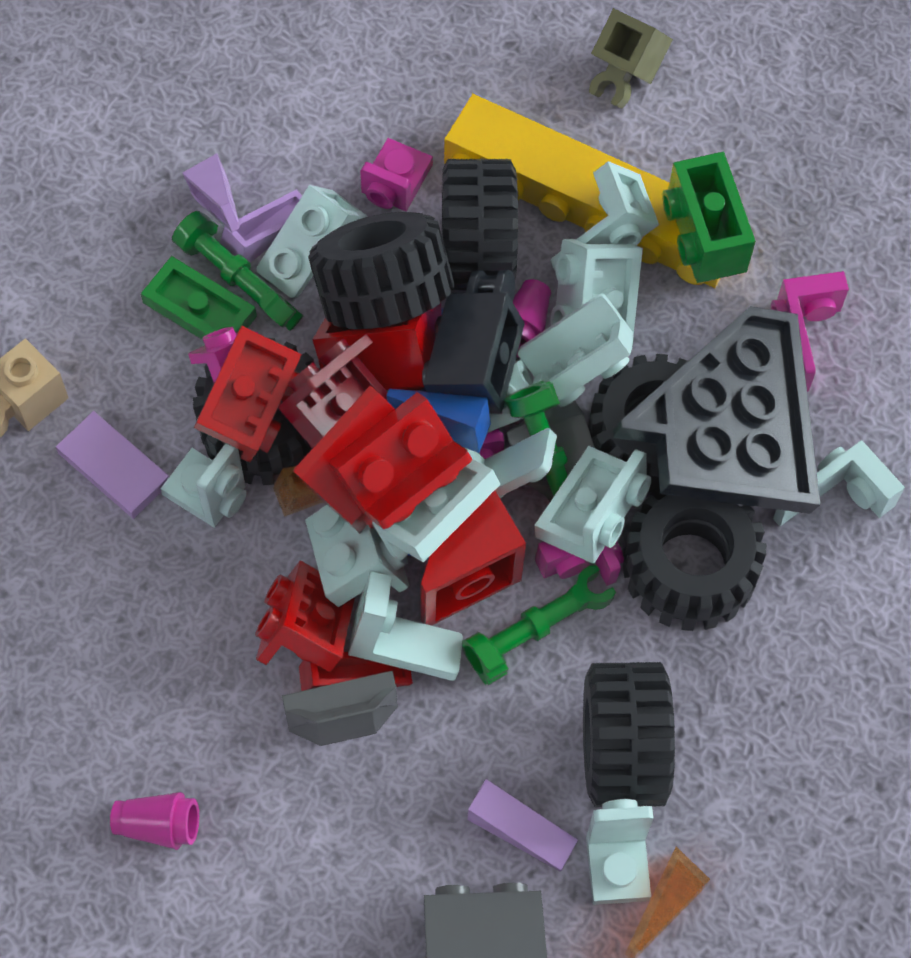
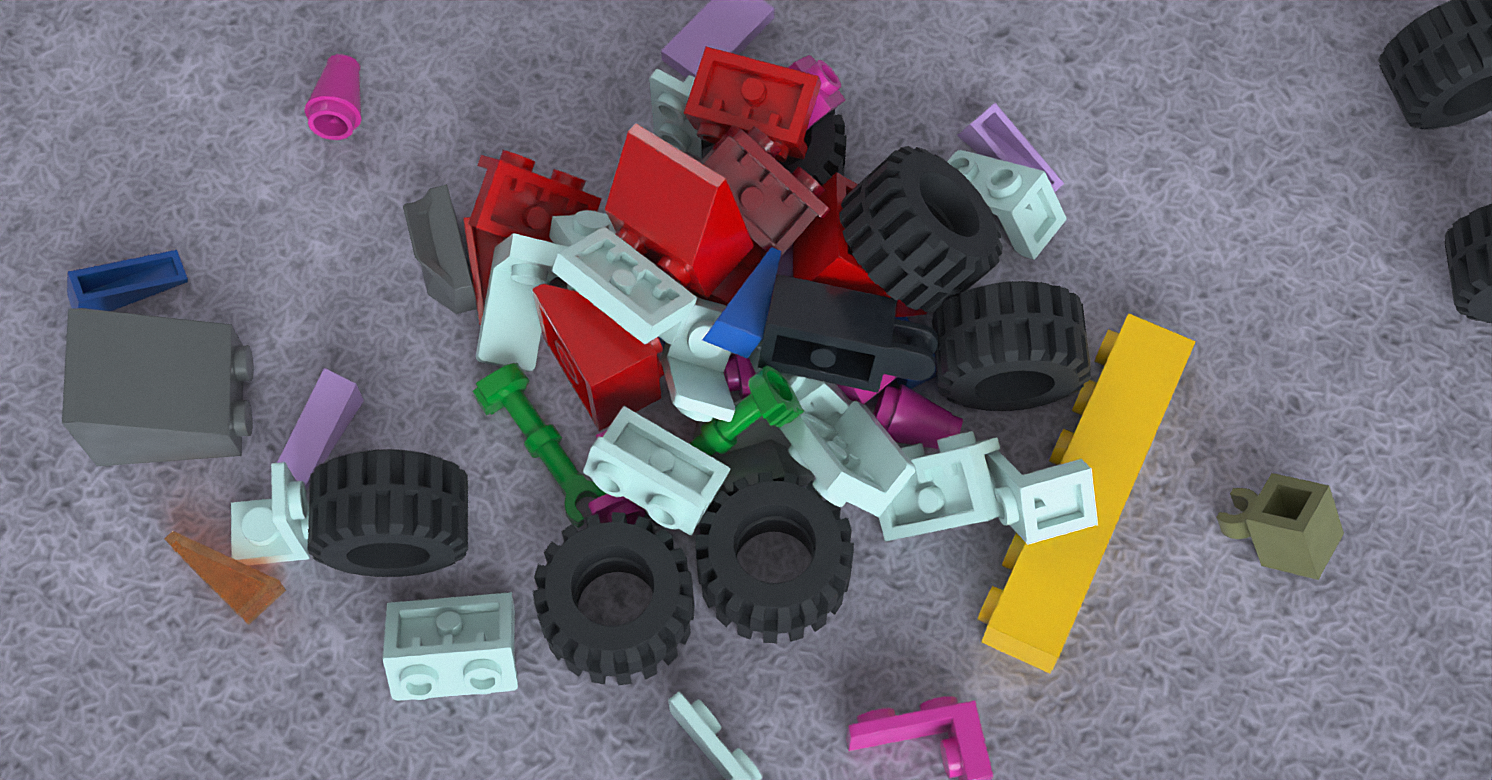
camera: 90 degrees right, 0 degrees up
green plate [141,256,257,340] -> none
green piece [172,211,304,331] -> none
lavender piece [183,153,240,233] -> none
red bracket [328,392,472,529] -> none
dark pink bracket [360,138,433,212] -> none
wing [612,306,821,514] -> none
green brick [662,151,756,283] -> none
none -> light aqua bracket [383,592,518,701]

